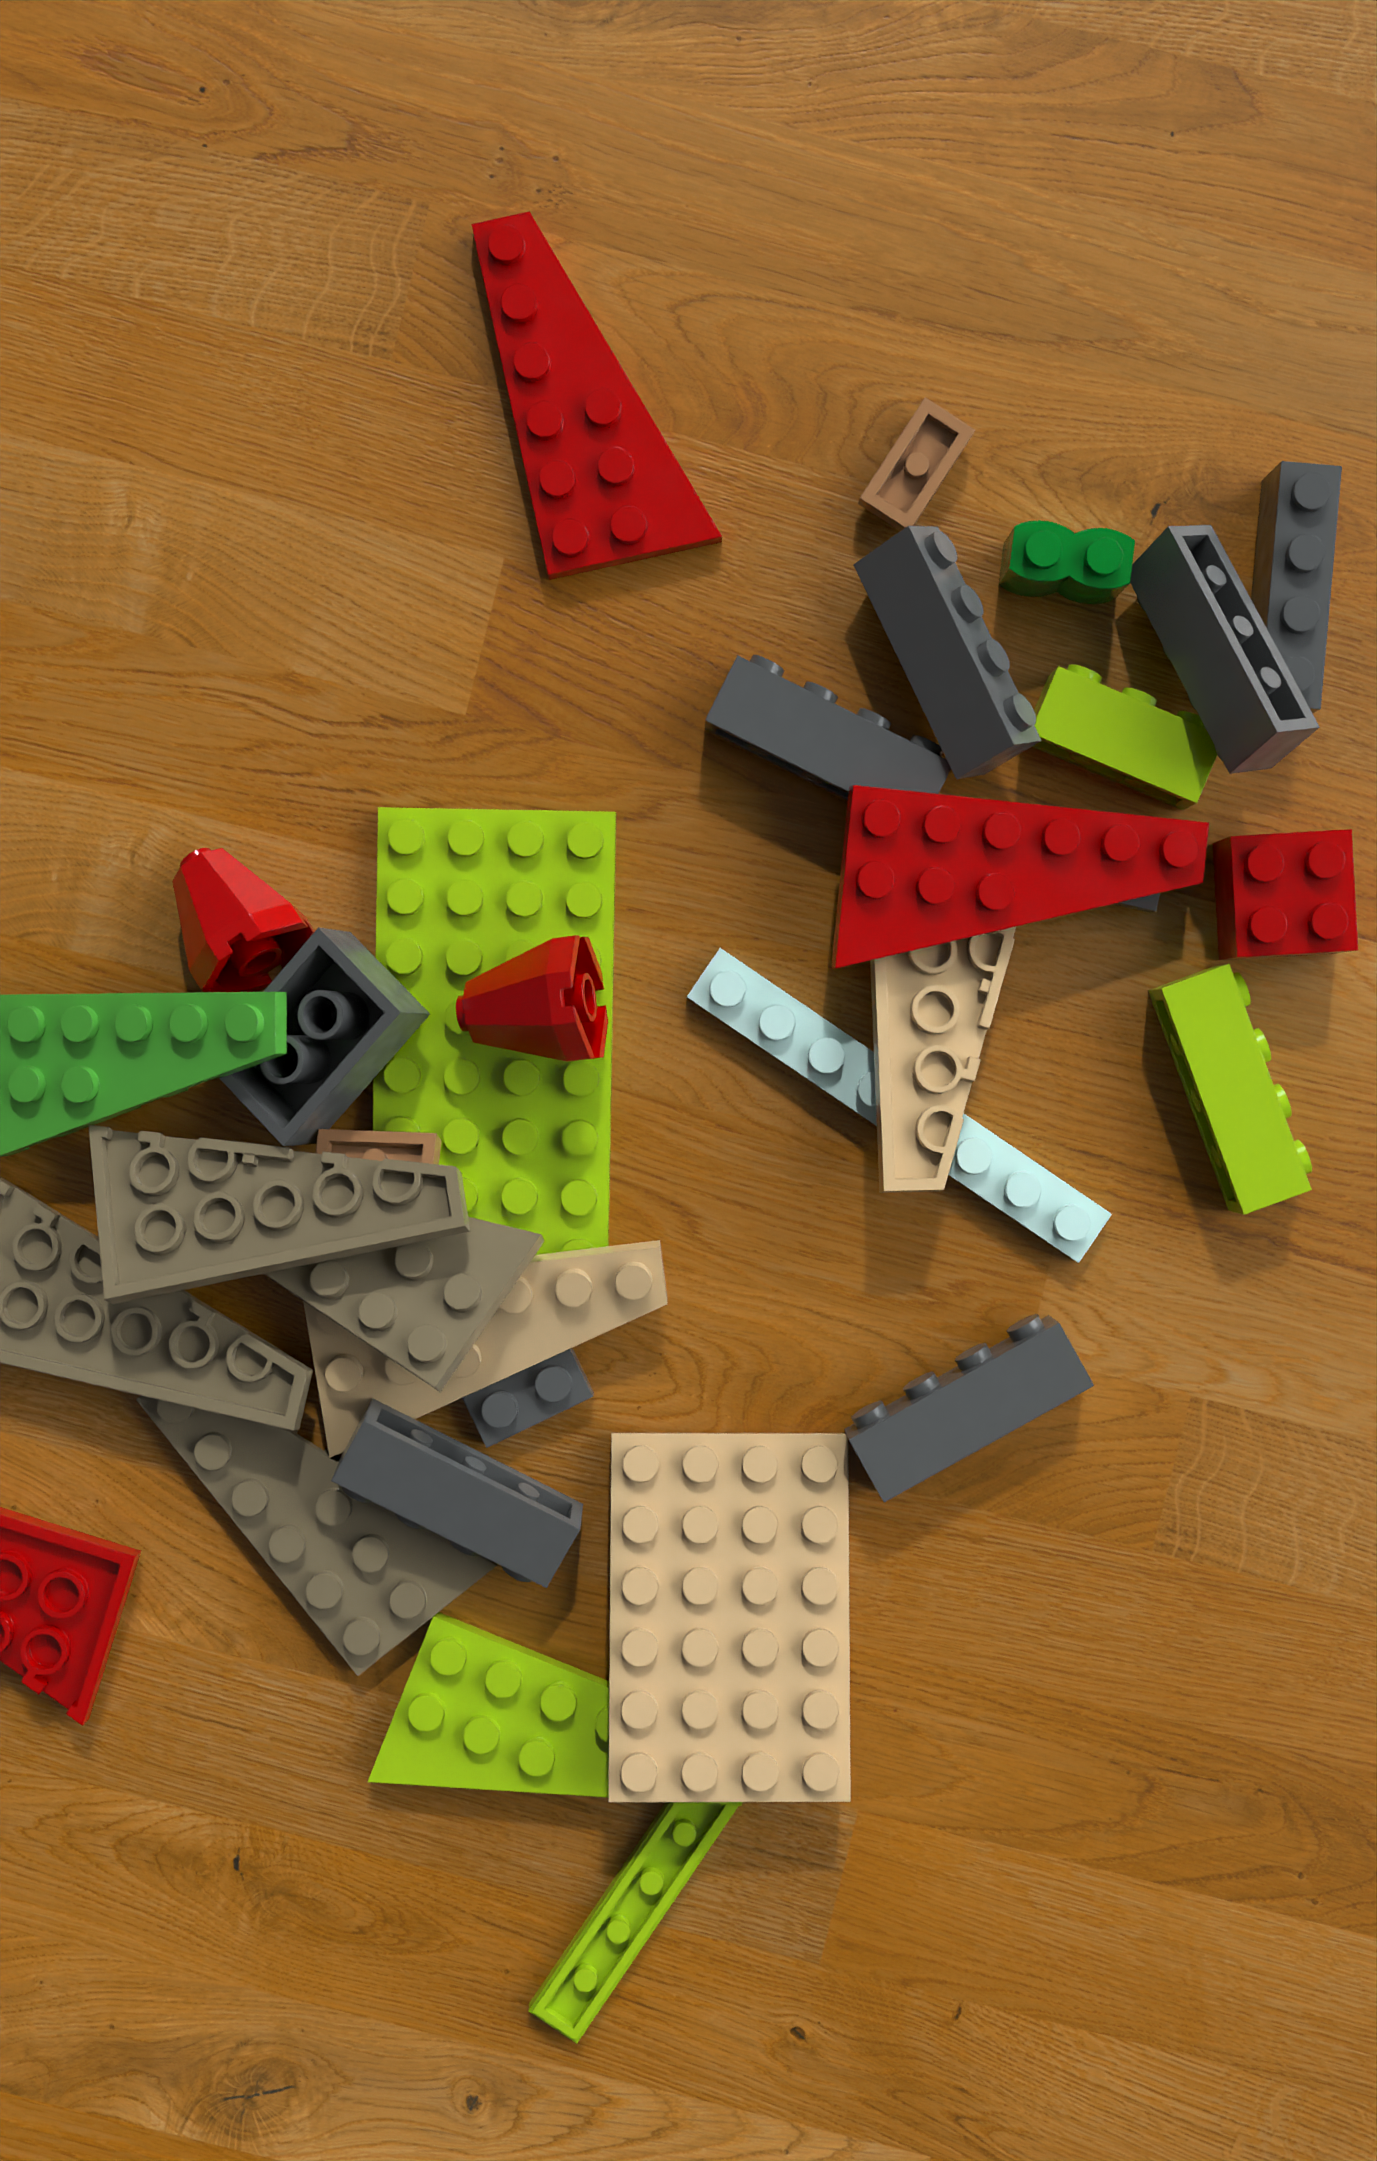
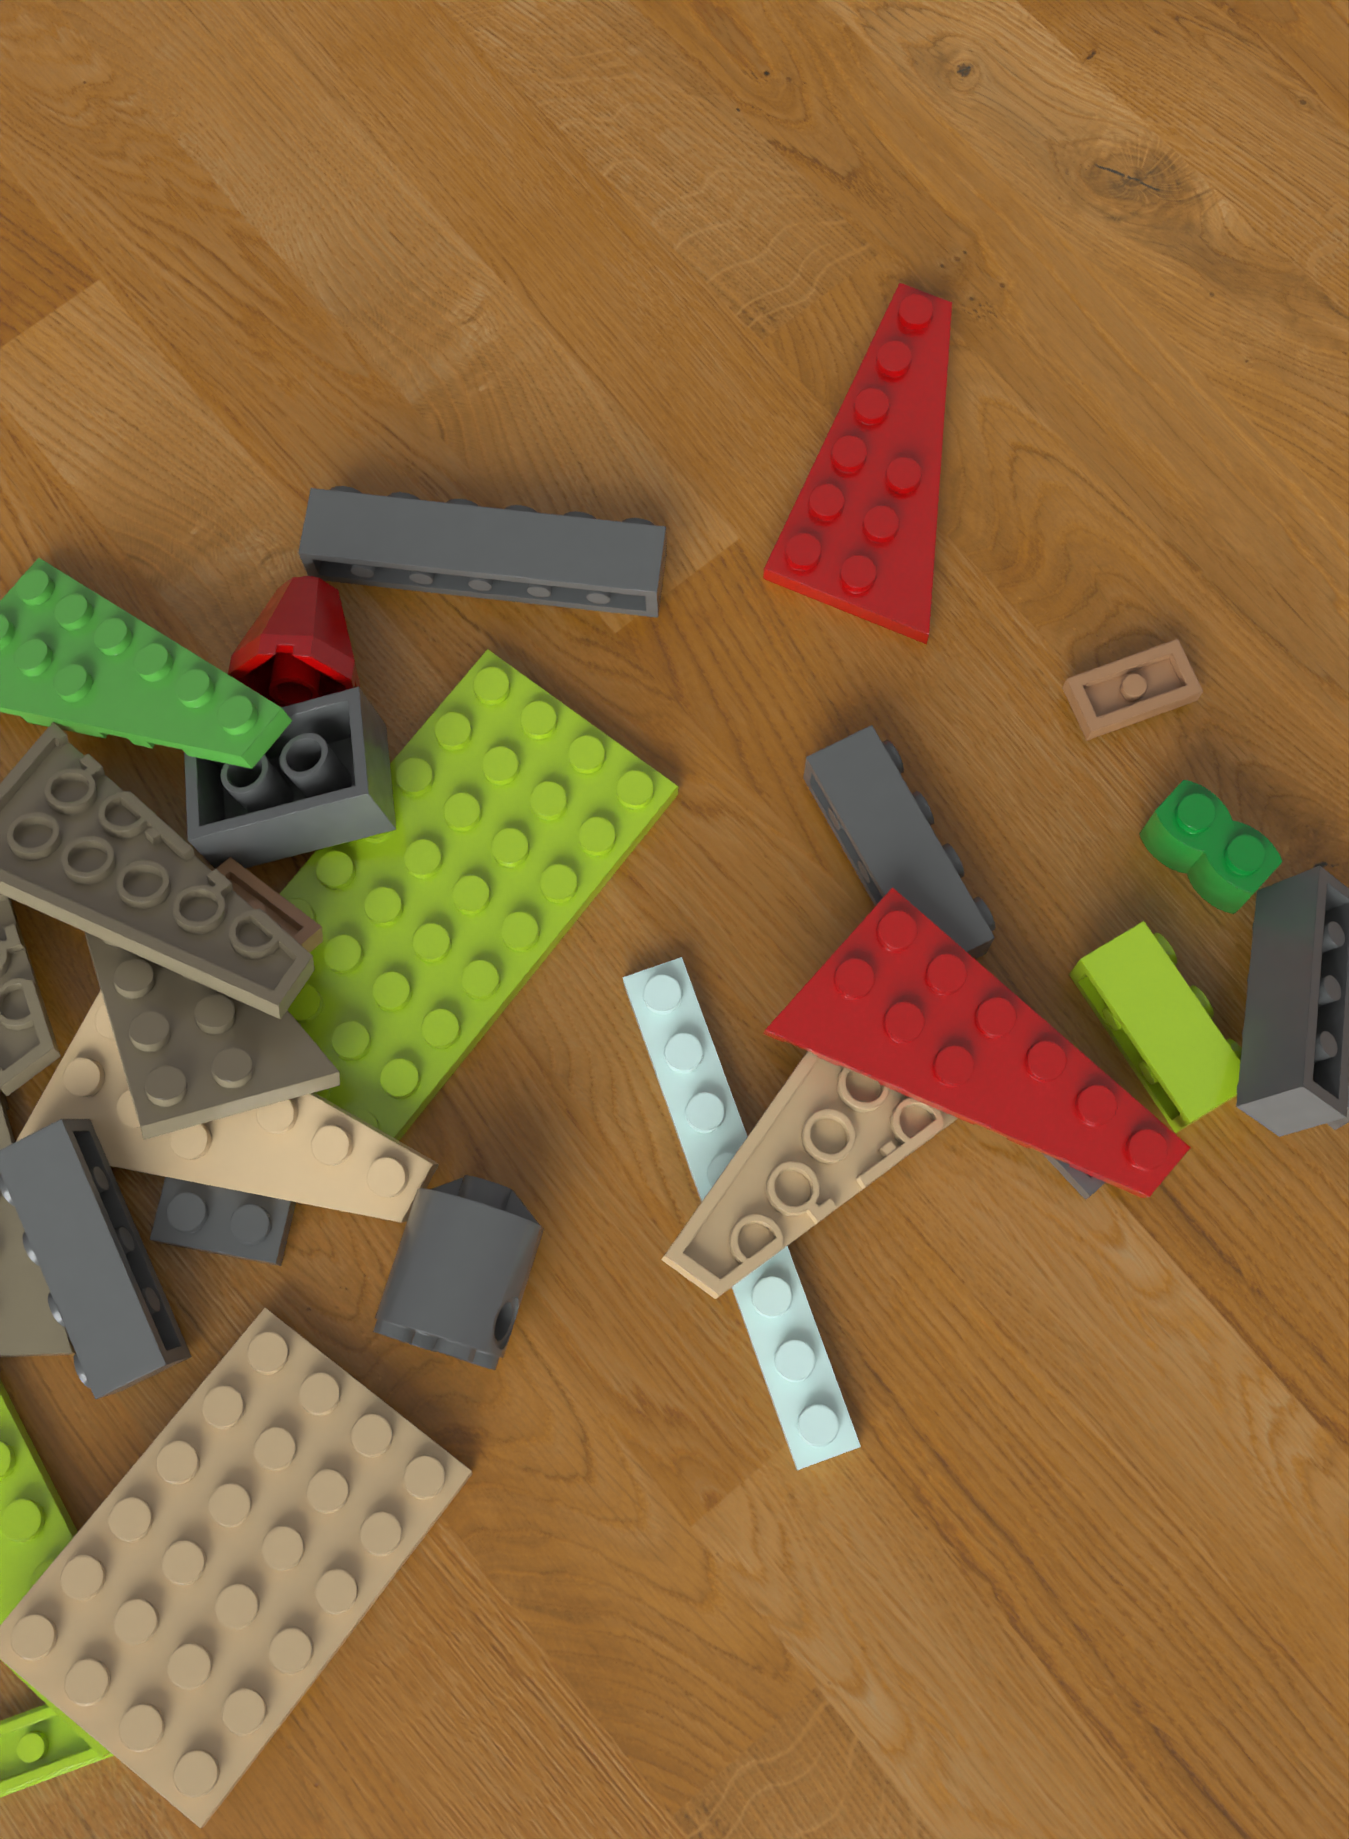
camera: 40 degrees right, 15 degrees down
red cone [456,935,608,1062] -> none
dark grey brick [844,1314,1094,1502] -> none
dark grey brick [853,526,1042,779] -> none
lime brick [1148,964,1312,1215] -> none
red brick [1212,829,1358,961] -> none
none -> dark grey brick [298,486,667,618]
none -> dark grey cylinder [373,1175,544,1370]

